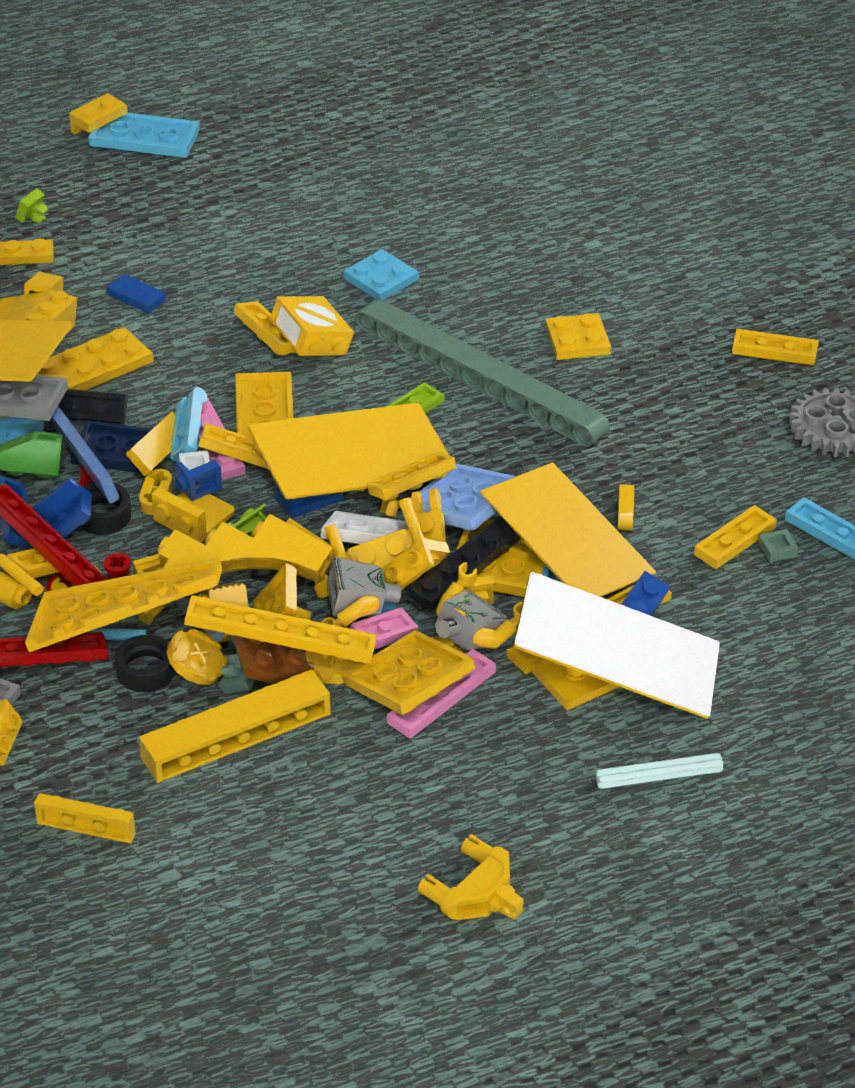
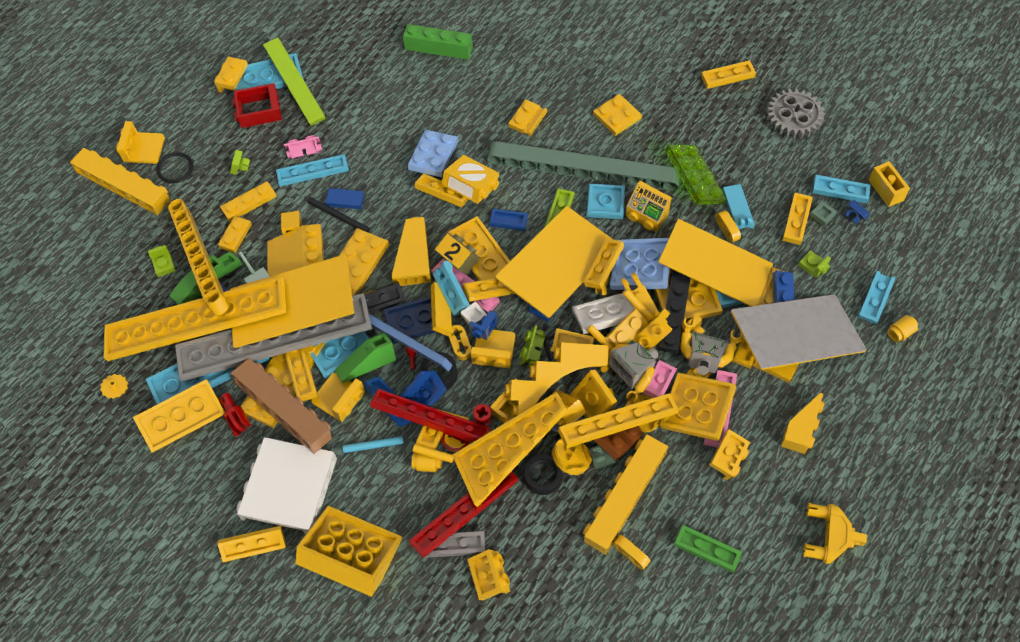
camera: 25 degrees left, 20 degrees up
yellow plate [34,793,136,844] -> none
medium azure plate [343,249,419,300] -> none
light aqua axle [596,753,723,789] -> none
none -> red window [232,83,282,128]
none -> lime tile [263,37,326,126]
none -> medium azure tile [276,154,349,186]
none -> bright pink hinge [284,135,322,159]
none -> black bar [307,197,370,232]
none -> yellow slope [392,217,431,286]
none -> bright green brick [403,24,473,60]
none -> light blue plate [408,129,458,177]
none -> brick [434,232,480,275]
none -> blue tile [489,208,528,231]
none -> yellow plate [508,99,547,136]
none -> medium azure plate [587,183,625,219]
none -> yellow beam [612,535,650,570]
none -> slope [626,181,672,233]
none -> clear neon green plate [665,145,727,205]
none -> bright green plate [674,525,742,573]
none -> yellow bracket [709,429,750,480]
none -> medium azure hinge [722,184,755,230]
none -> yellow slope [781,393,825,454]
none -> lime bracket [798,250,831,278]
none -> blue tile [845,200,870,223]
none -> medium azure hinge [858,271,895,324]
none -> yellow brick [887,315,918,342]

